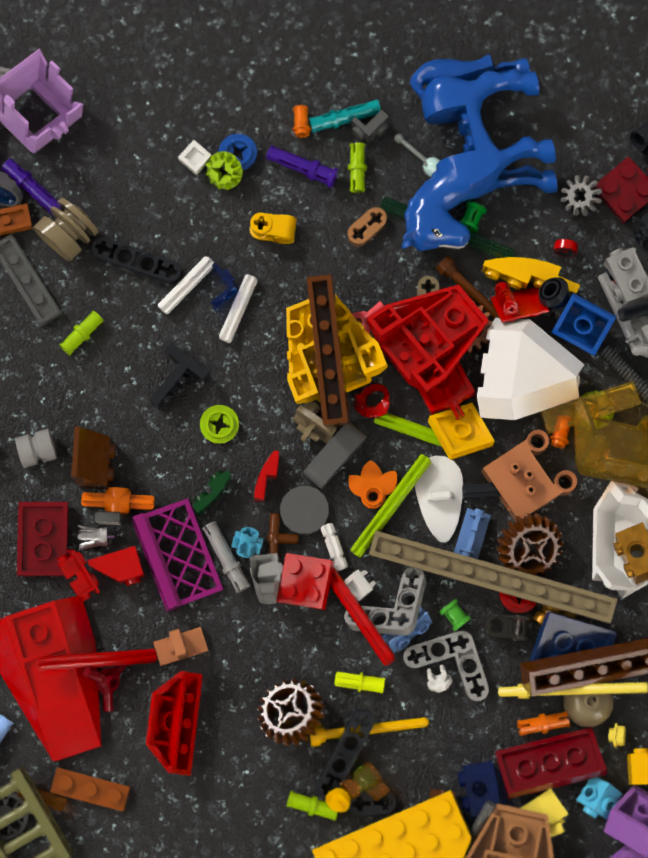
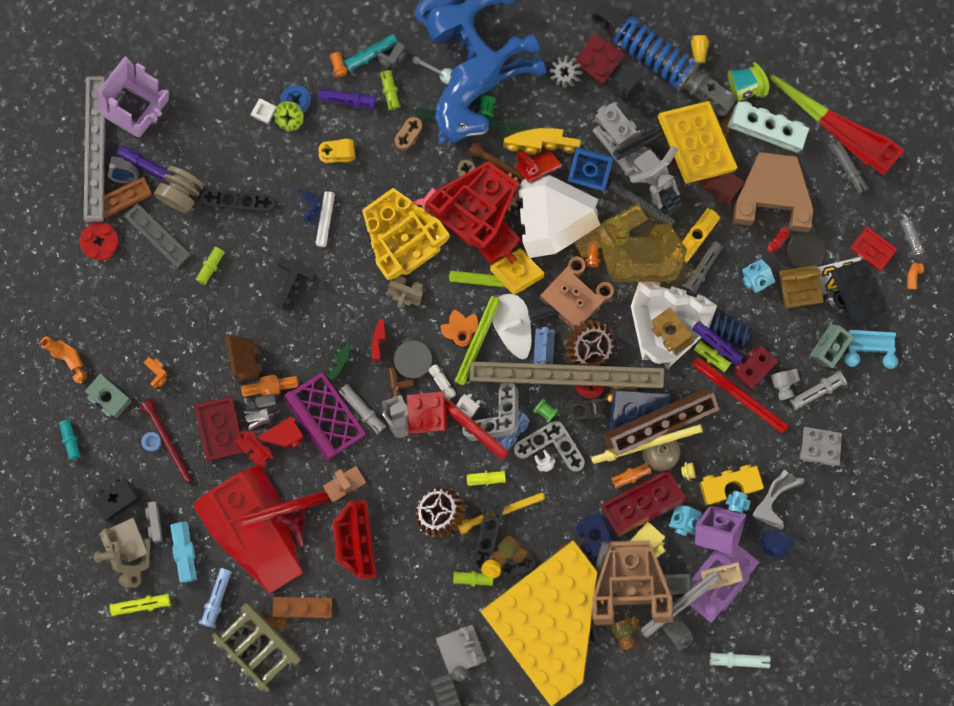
camera: 15 degrees left, 0 degrees up
light grey wheel [15,428,57,468] -> none
white axle [158,256,215,314] -> none
lime gear [200,405,239,444] -> none
medium azure gear [232,527,264,558] -> none
dark grey beam [303,422,368,490] -> none
reddish brown brick [306,274,350,427] -> none
red piece [354,384,390,418] -> none
black cone [538,277,570,309] -> none
red tile [553,239,578,257] -> none

